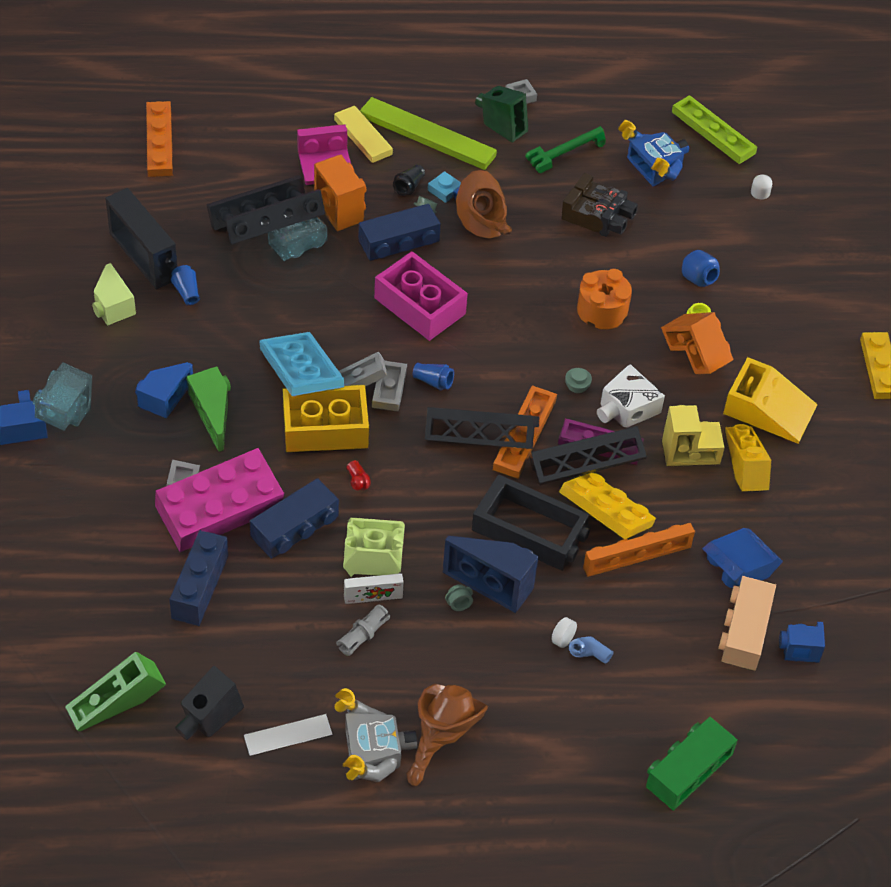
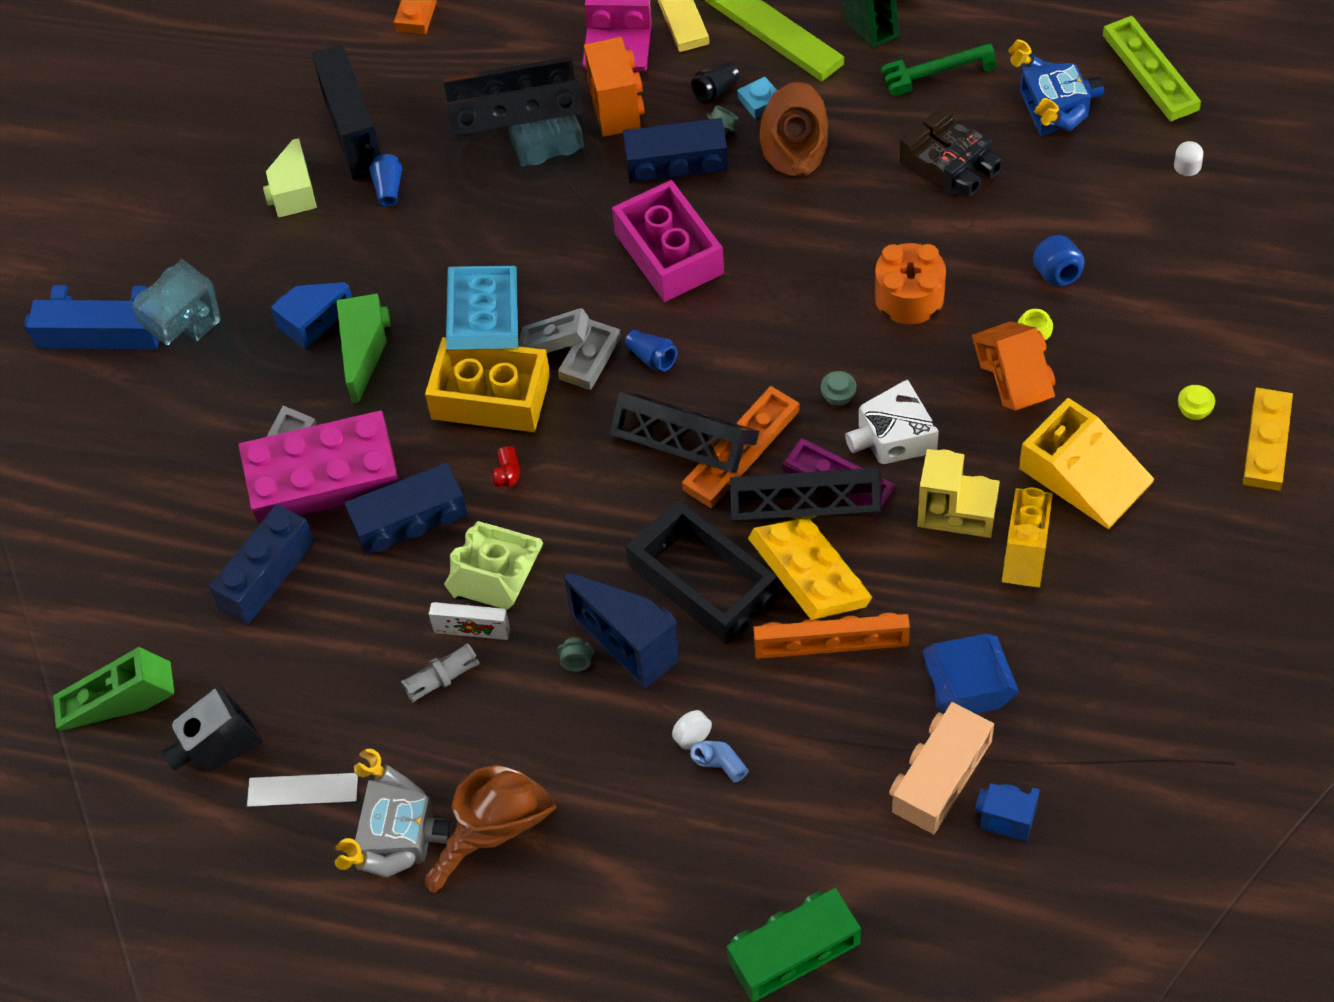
camera: 25 degrees right, 5 degrees up
none -> neon yellow plate [1178,385,1215,420]

